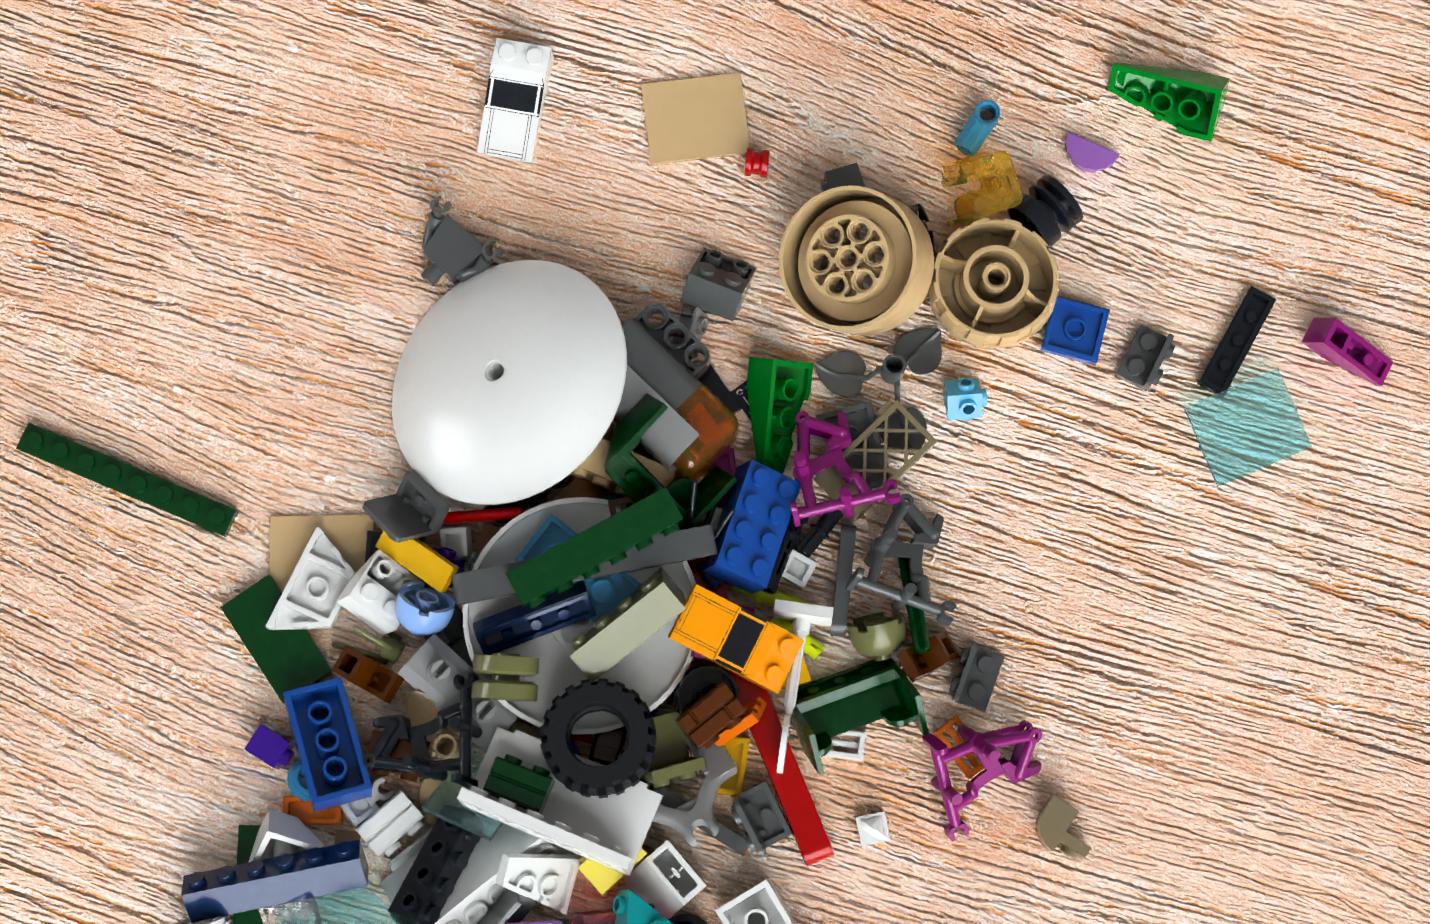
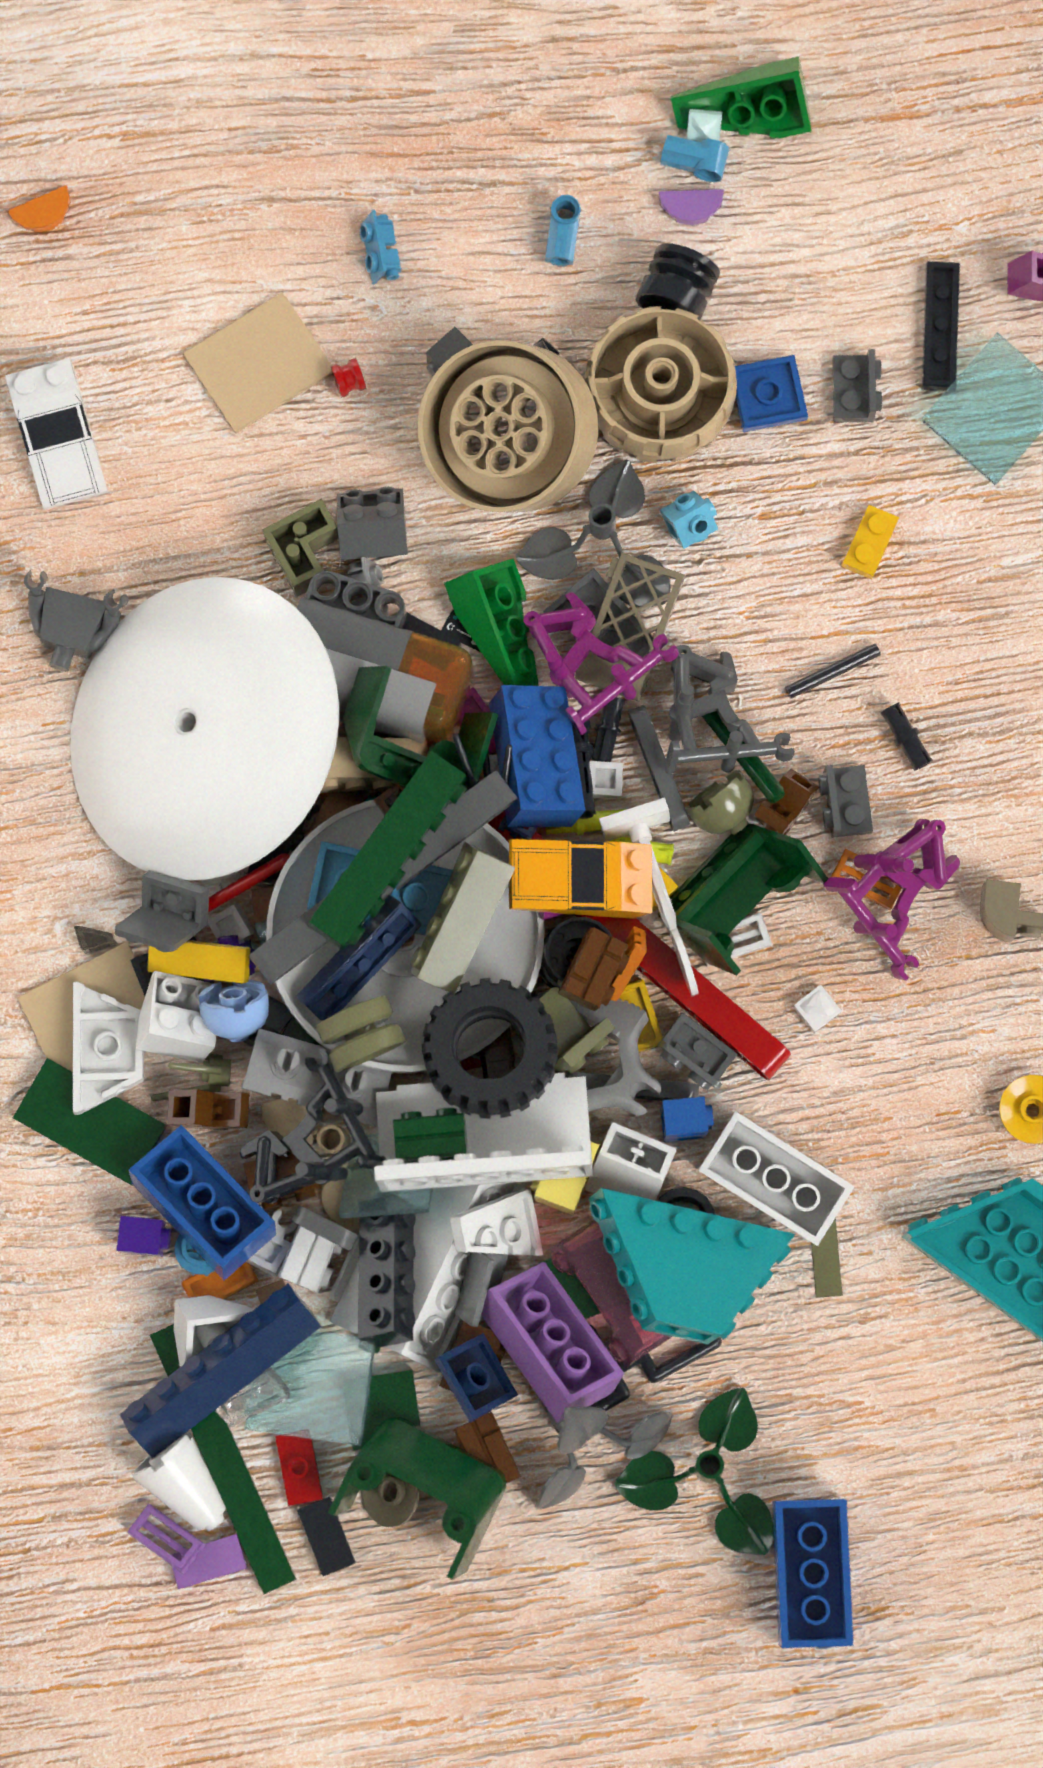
camera: 25 degrees left, 0 degrees up
clear yellow animal [941,150,1023,227] -> none
none -> clear smoke slope [74,925,118,955]
none -> olive brick [262,499,339,597]
none -> dark grey beam [291,1205,358,1251]
none -> dark azure hinge [360,210,402,285]
none -> blue brick [660,1096,714,1143]
none -> dark azure piece [661,135,730,183]
none -> light aqua tile [687,109,722,142]
none -> black bar [785,643,881,699]
none -> yellow plate [842,505,899,580]
none -> black pin [880,702,933,771]

